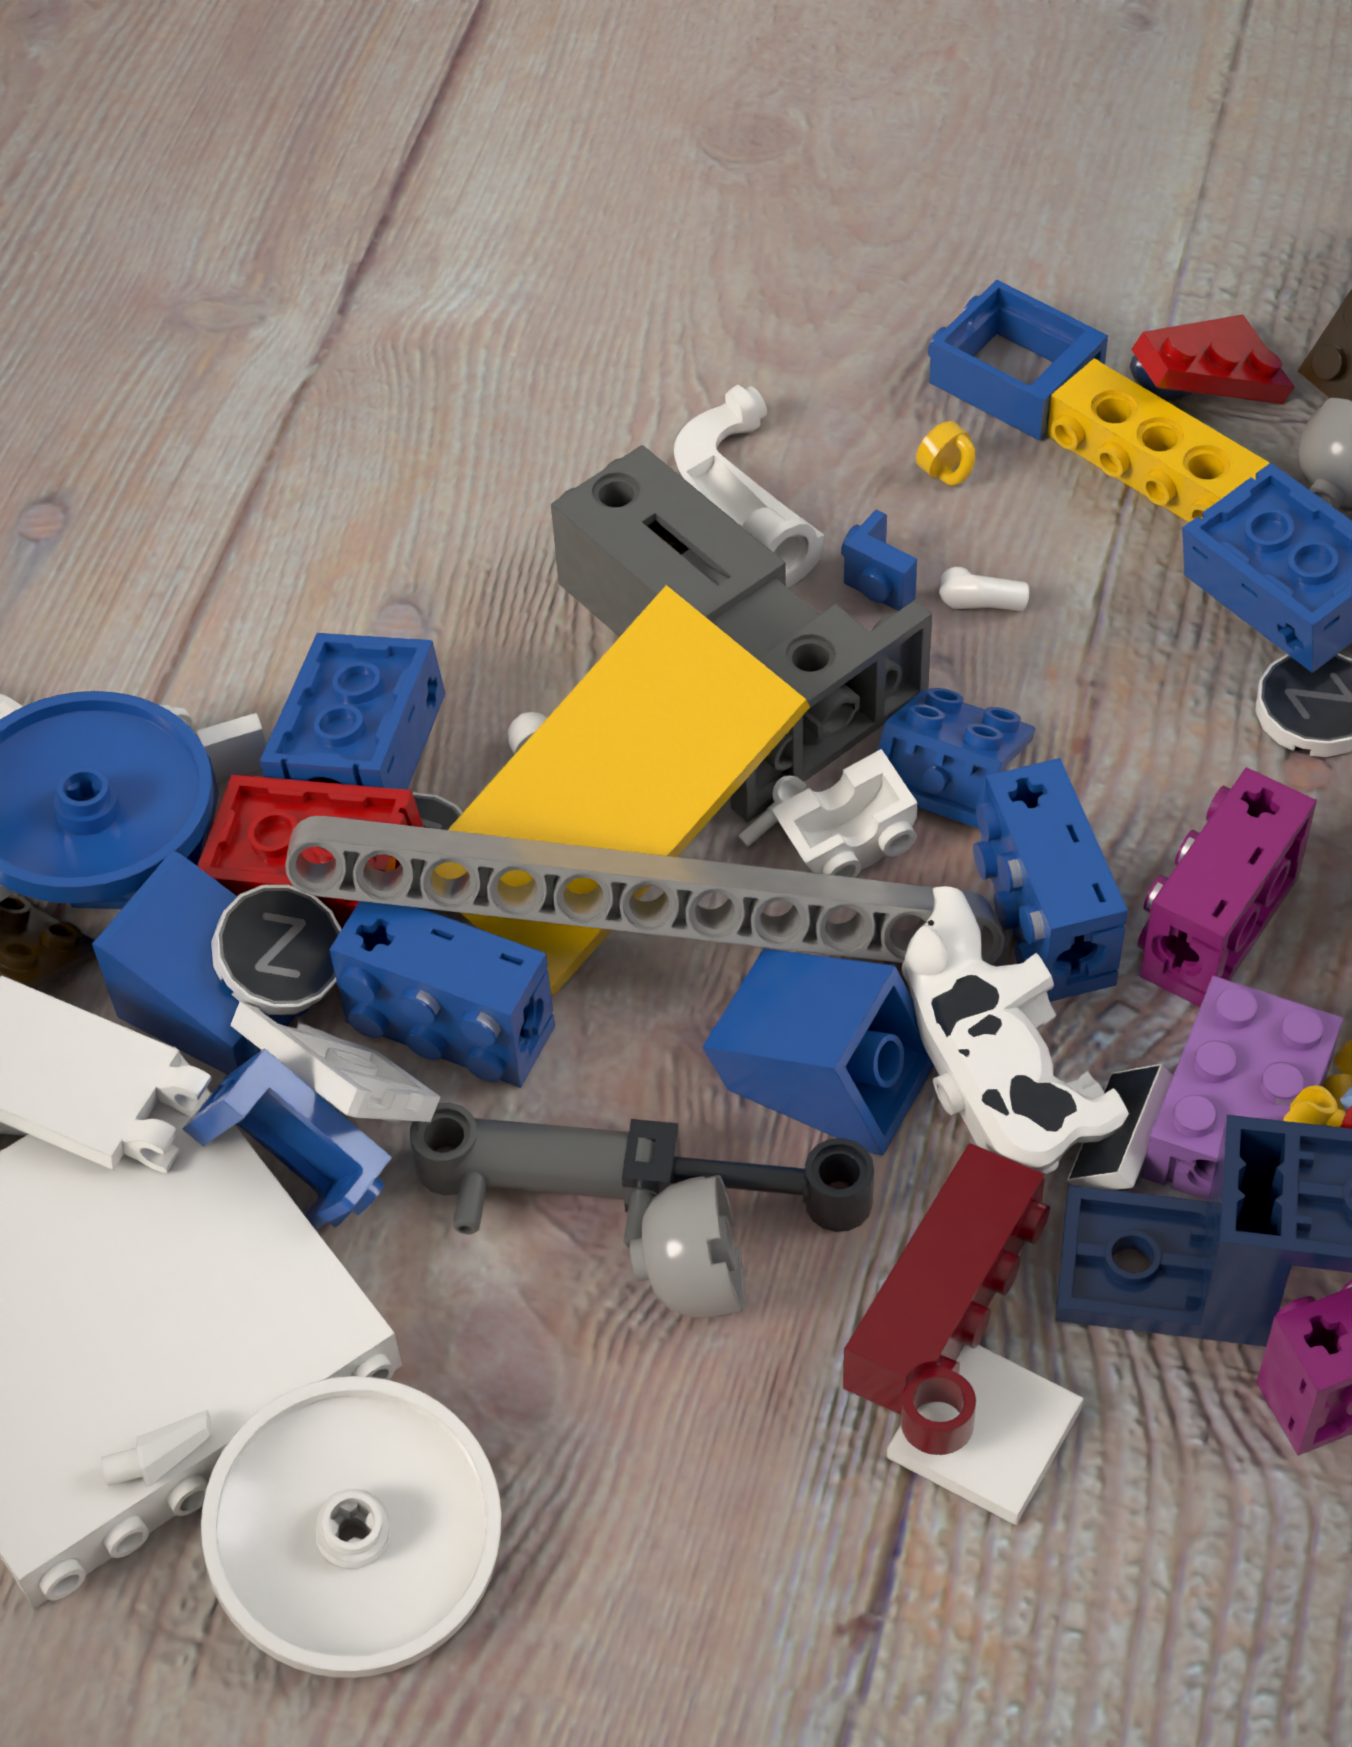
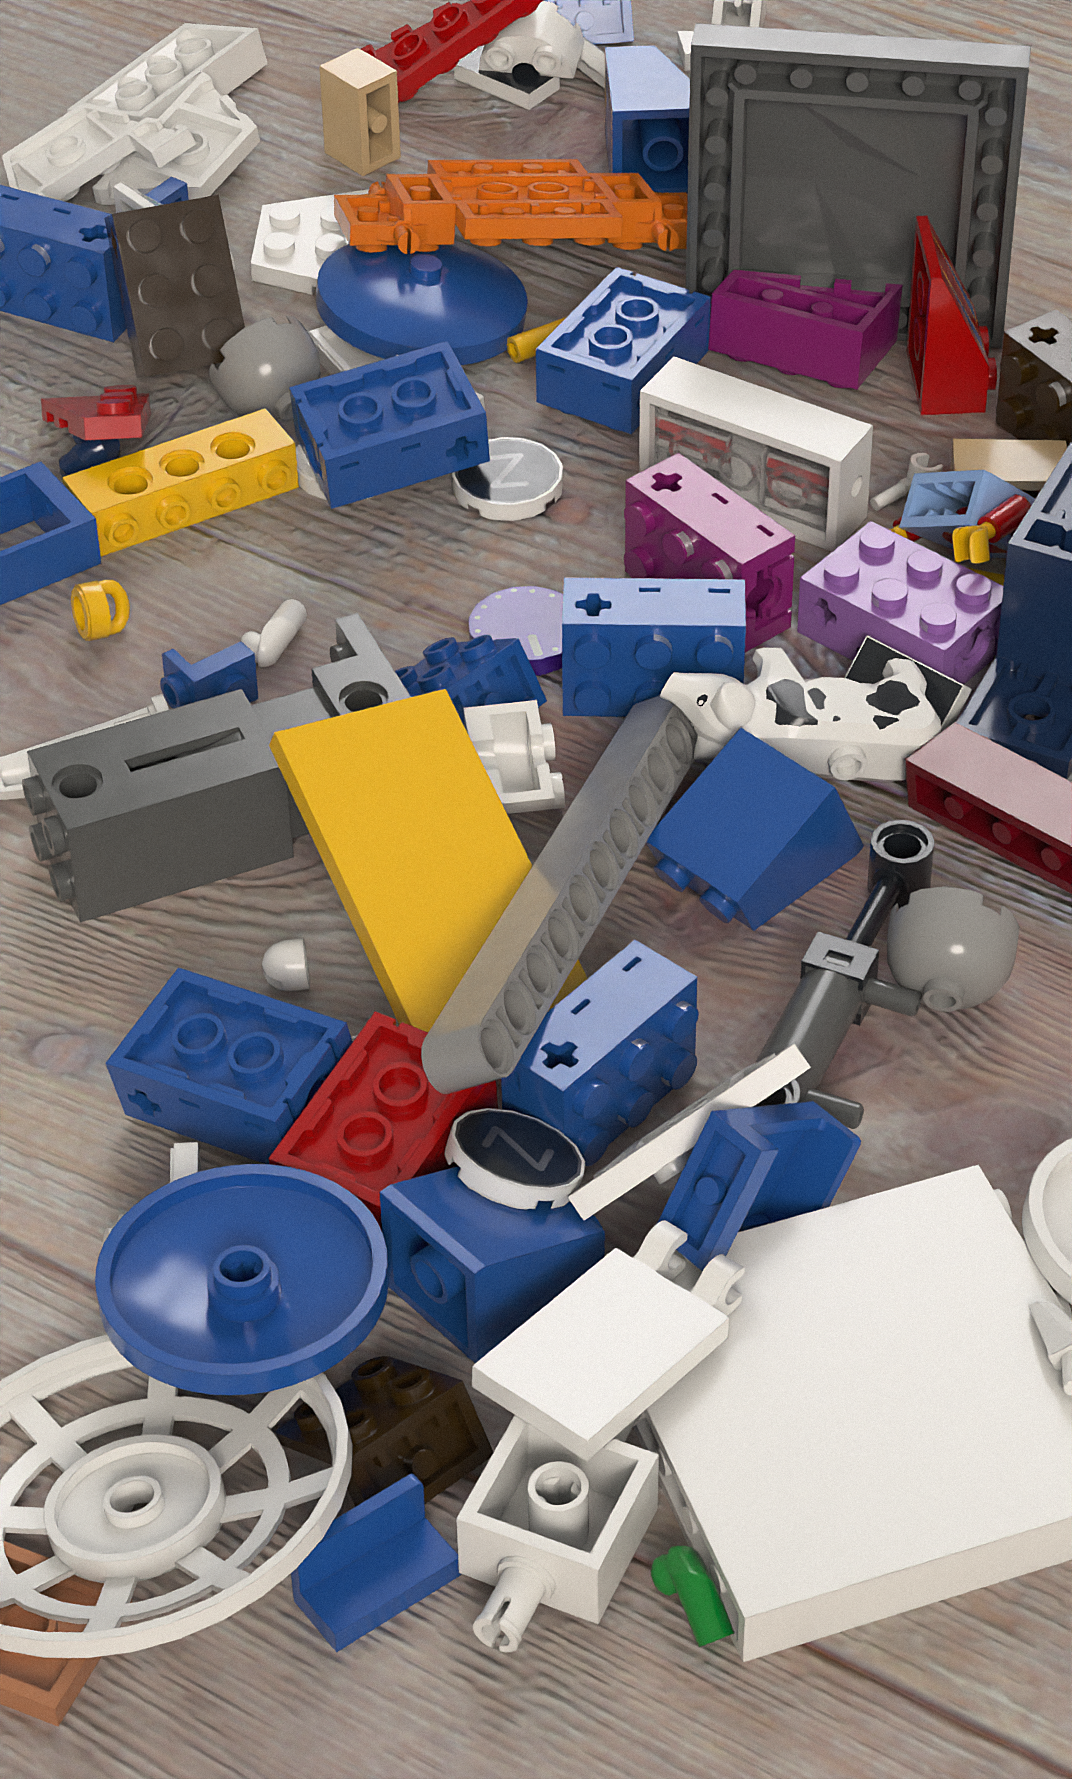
camera: 75 degrees left, 10 degrees down
none -> tile [469,586,563,676]

